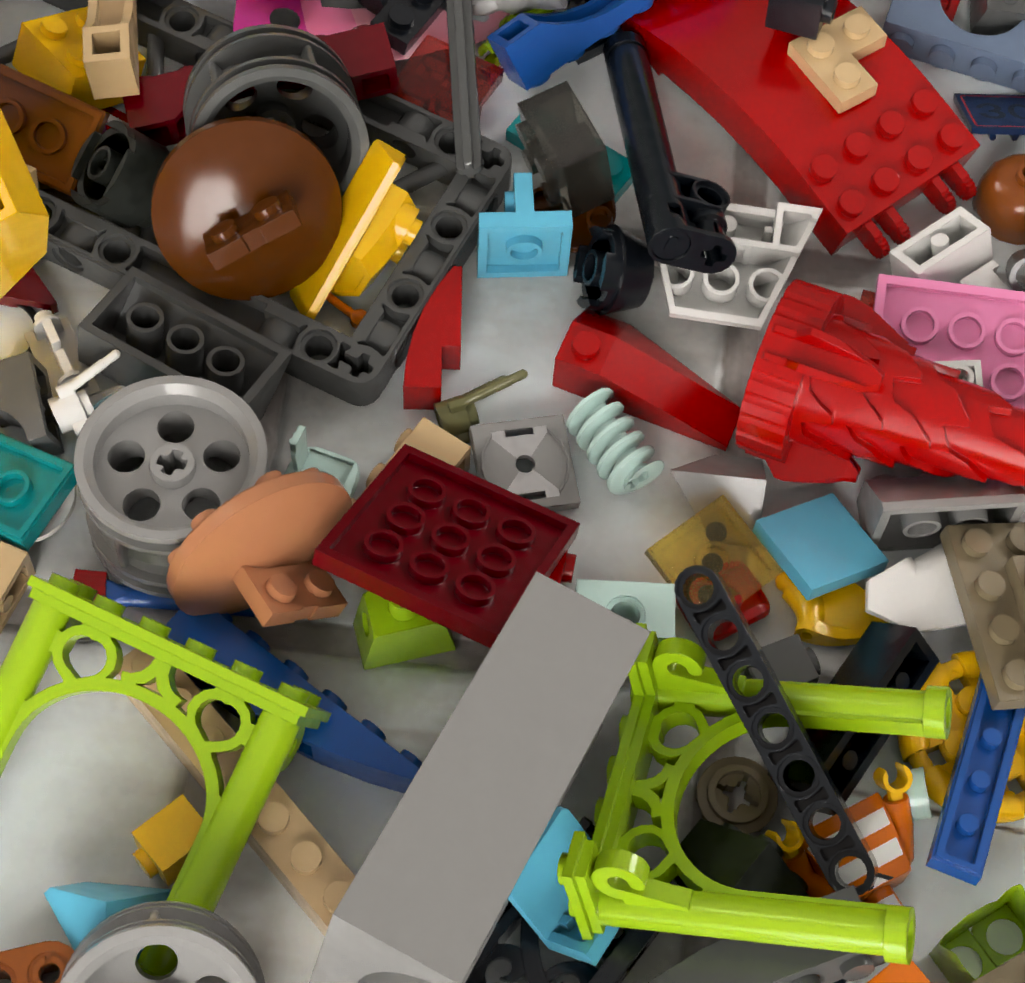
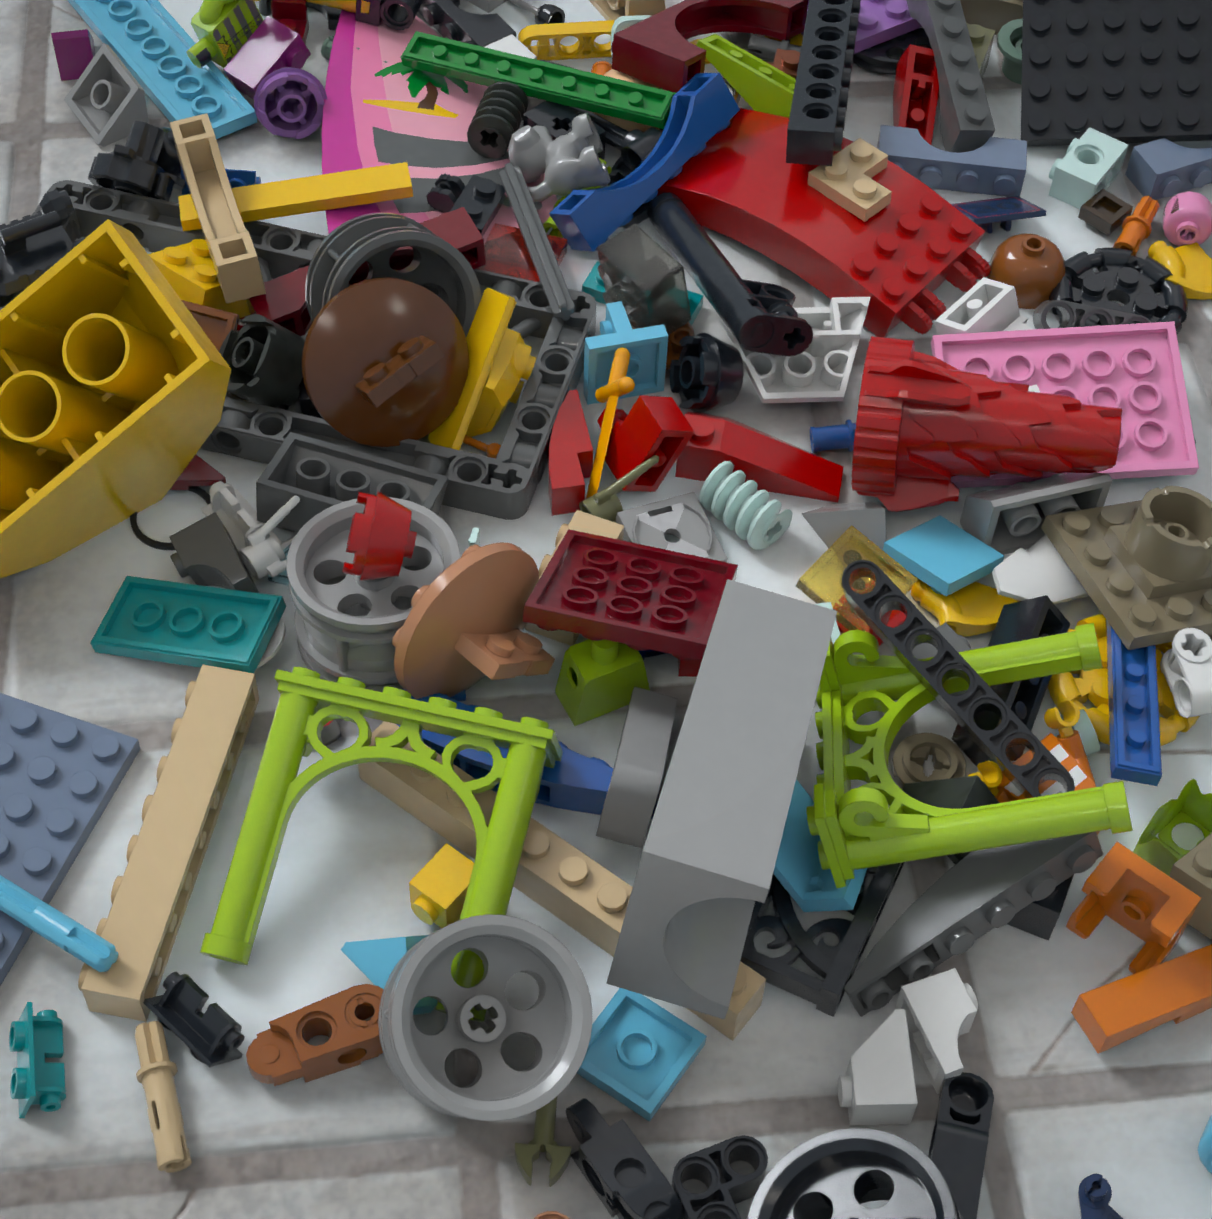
camera: 10 degrees left, 10 degrees down
none -> red cone [342,491,417,581]
none -> light orange sword [586,347,635,499]
none -> light grey beam [596,687,678,848]
none -> red hinge [597,395,695,492]
none -> blue pin [809,420,856,453]

